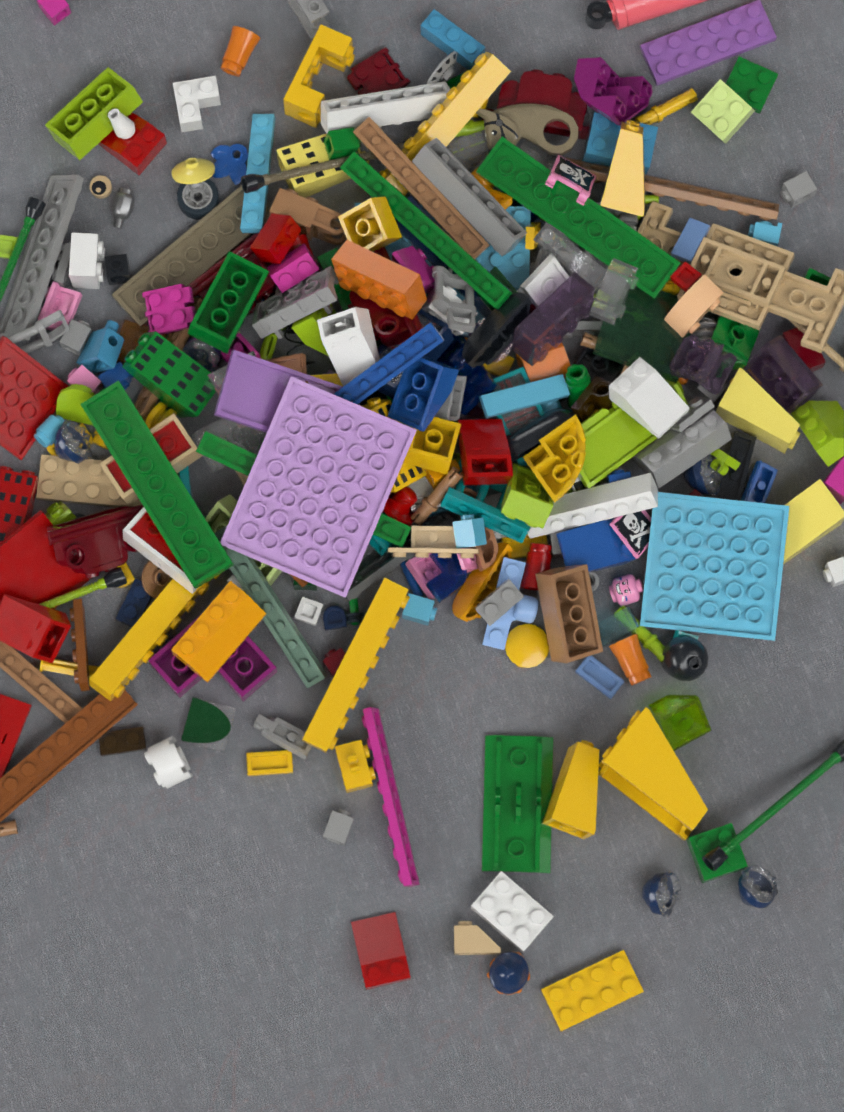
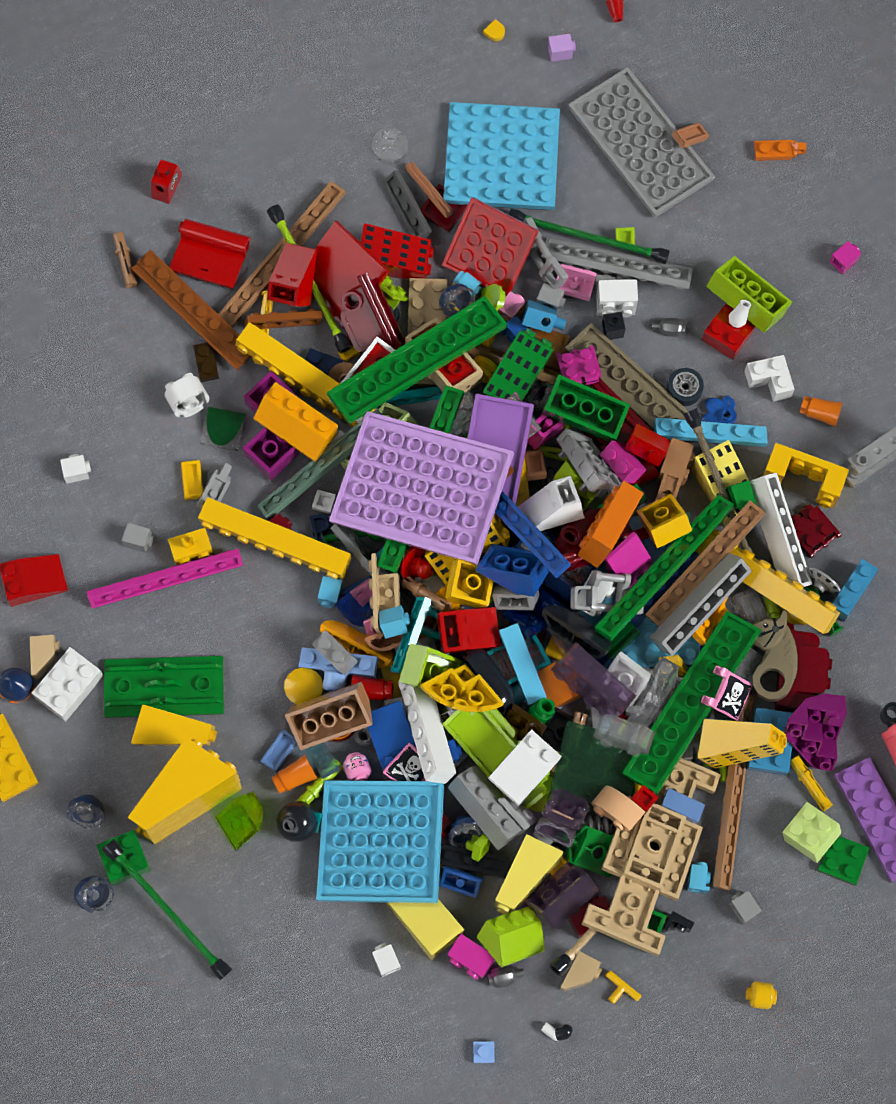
camera: 85 degrees right, 5 degrees down
tan tile [90,175,112,199] -> none
light yellow dish [172,158,215,184] -> none
none -> white brick [60,454,91,484]
none -> black bracket [662,911,694,933]

